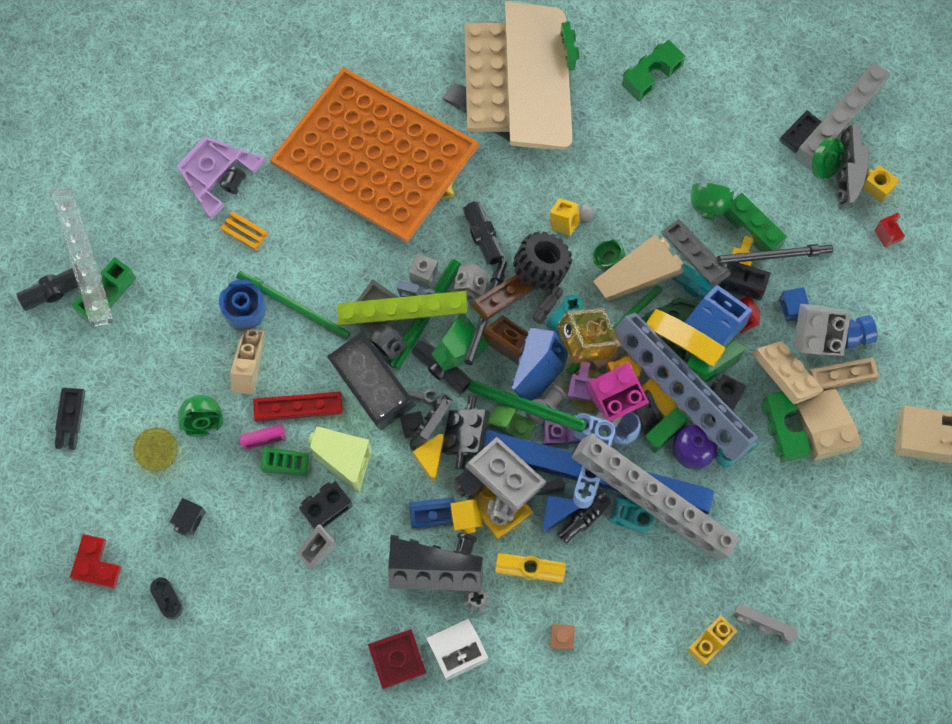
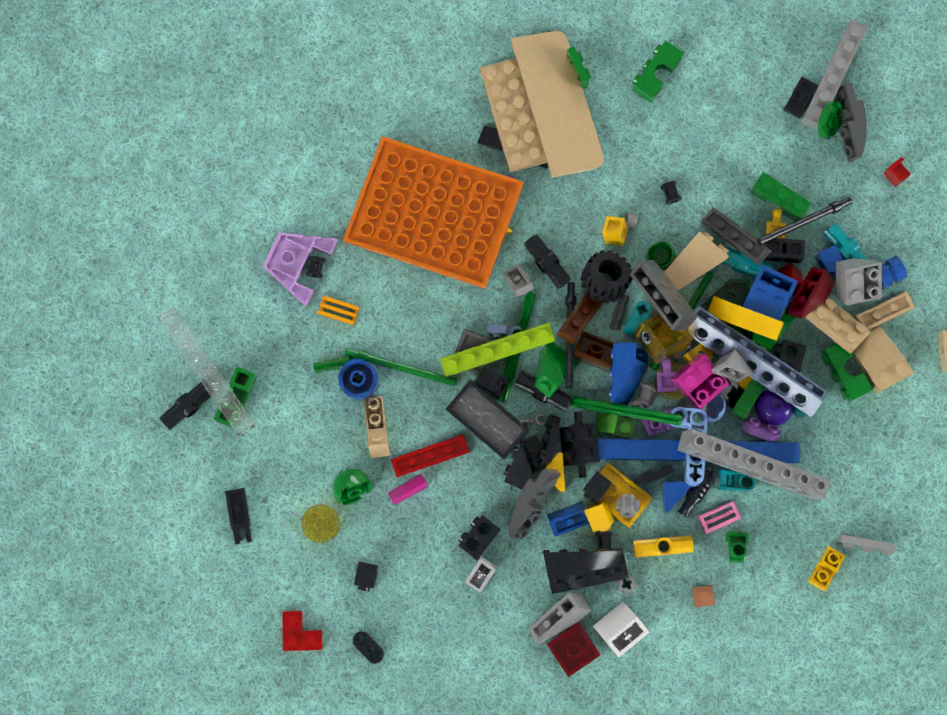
camera: 10 degrees left, 10 degrees up
green slope [261,447,310,476] -> none
yellowish green slope [308,427,372,493] -> none
light grey brick [409,254,438,289] -> none
light grey brick [453,264,489,300] -> none
light grey tile [466,437,546,513] -> none
green cylinder [690,183,734,220] -> none
yellow brick [862,165,899,203] -> none
none -> green axle [313,356,350,373]
none -> light grey slope [503,265,534,299]
none -> black slope [503,443,535,490]
none -> dark grey slope [509,468,561,539]
none -> light grey slope [528,592,591,644]
none -> flat silver brick [629,260,698,331]
none -> black bush [660,181,682,205]
none -> bright pink tile [697,501,741,534]
none -> light grey slope [712,349,753,382]
none -> green plate [726,531,749,563]
none -> medium lavender plate [742,417,781,442]
none -> dark red slope [785,267,835,319]
none -> teal piece [823,223,867,260]

